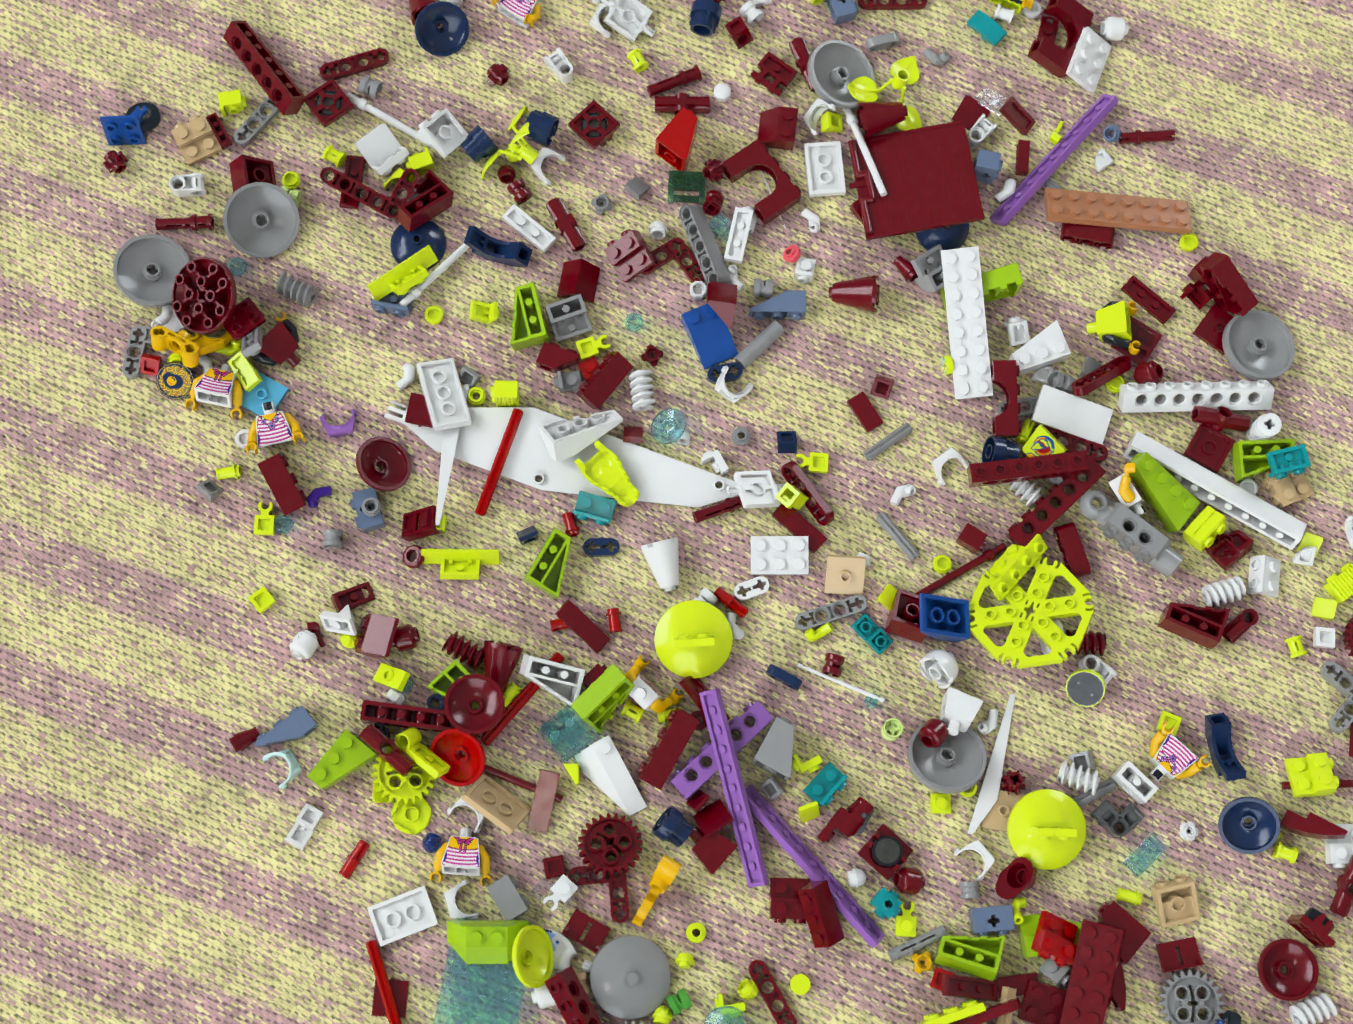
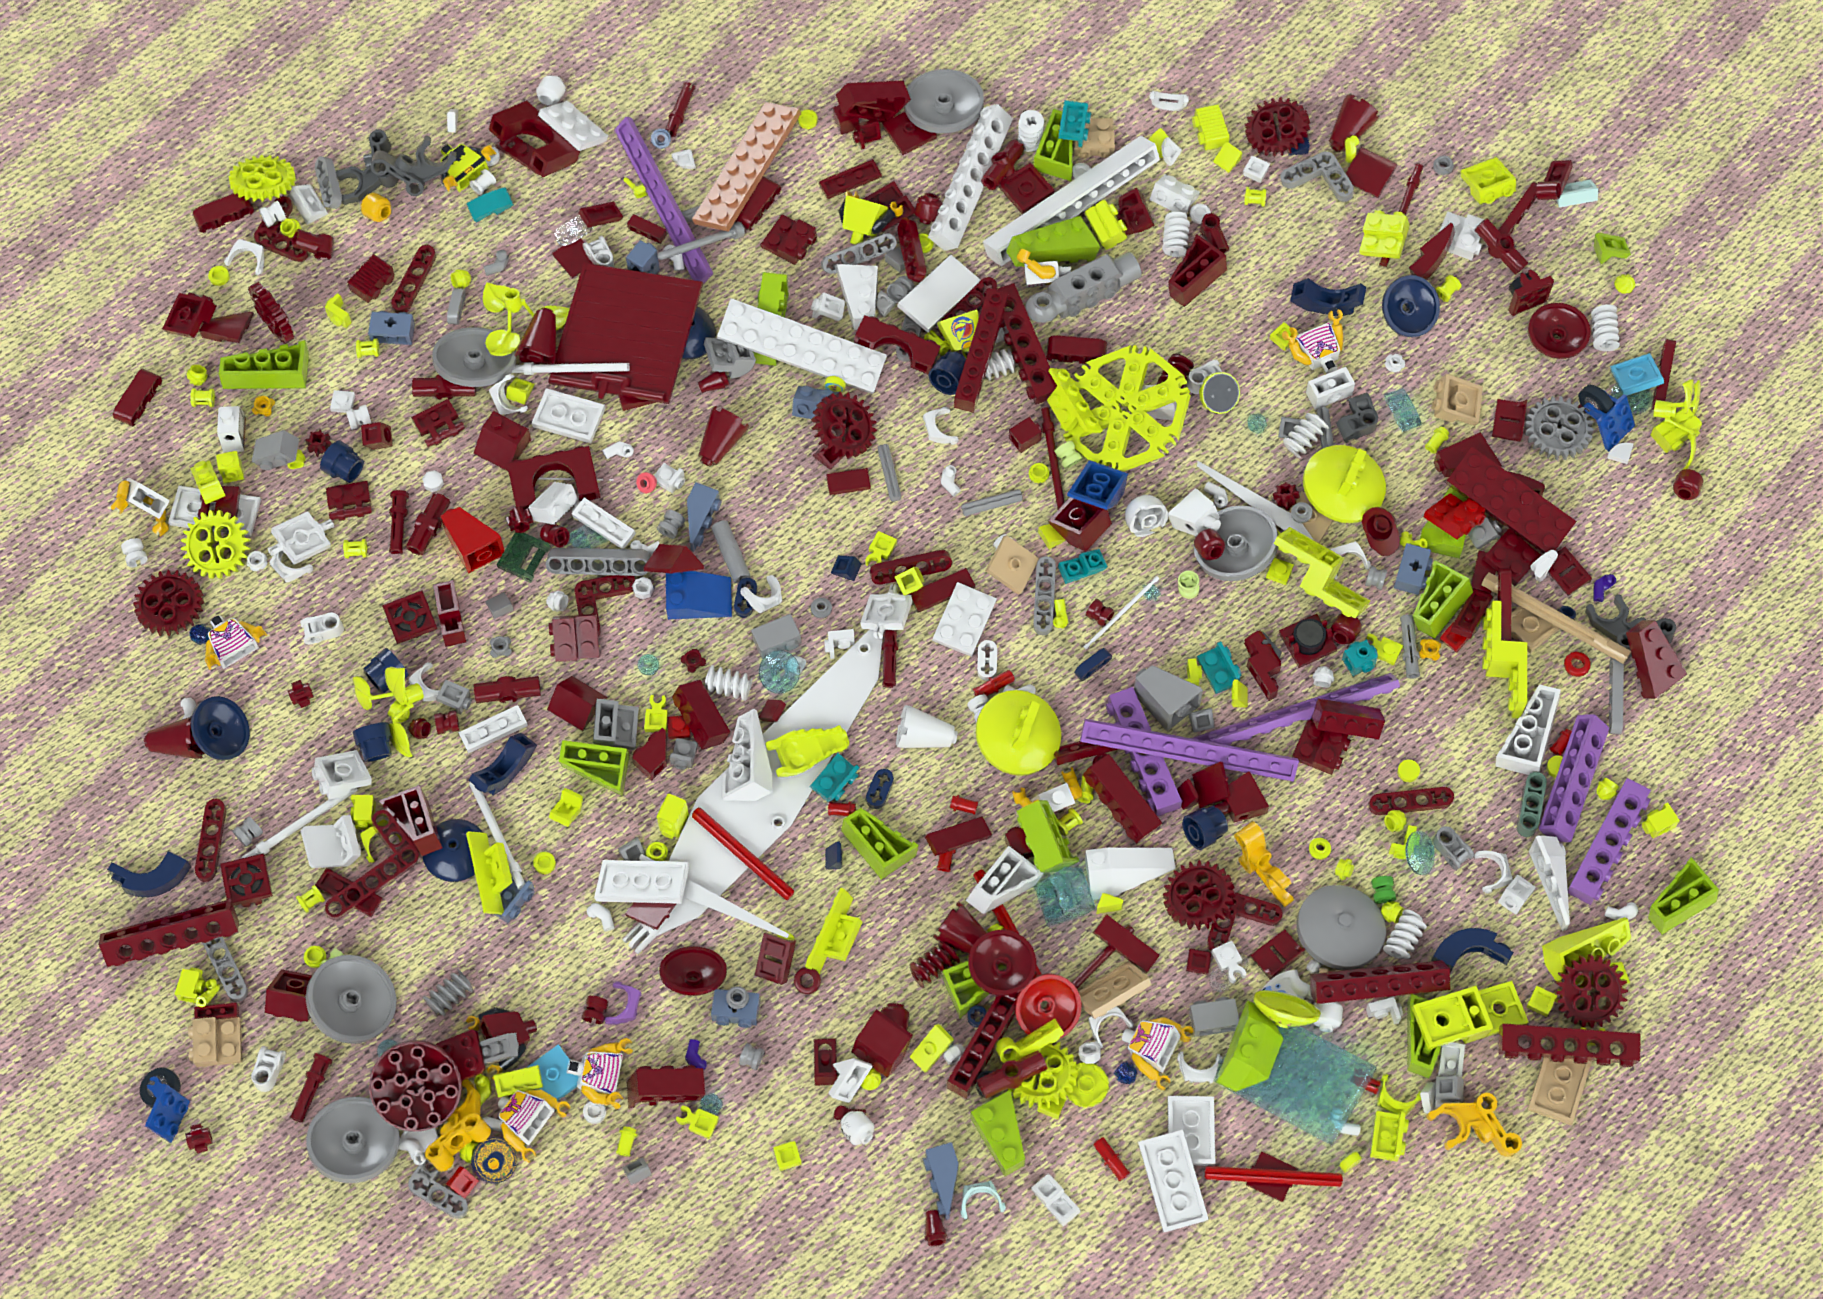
camera: 60 degrees left, 10 degrees down
none -> dark blue arch [107,851,191,898]
none -> neon yellow arm [196,978,220,1007]
none -> dark red plate [326,481,372,521]
none -> dark red slope [433,580,466,647]
none -> light grey bracket [436,680,472,715]
none -> neon yellow plate [450,269,471,289]
none -> white brick [528,482,578,525]
none -> dark red wheel [581,995,609,1025]
none -> light grey piece [657,222,745,260]
none -> light grey brick [751,614,801,659]
none -> dark red plate [760,214,818,265]
none -> sand blue bracket [792,386,838,419]
none -> dark red gear [811,391,877,459]
none -> light grey beam [821,233,897,274]
none -> yellowish green wheel [1054,440,1083,469]
none -> white tile [1079,1042,1101,1064]
none -> white plate [1138,1130,1209,1232]
none -> white tile [1190,204,1210,224]
none -> clear light blue plate [1247,413,1267,434]
none -> neon yellow bracket [1274,527,1370,618]
none -> light grey plate [1291,502,1312,523]

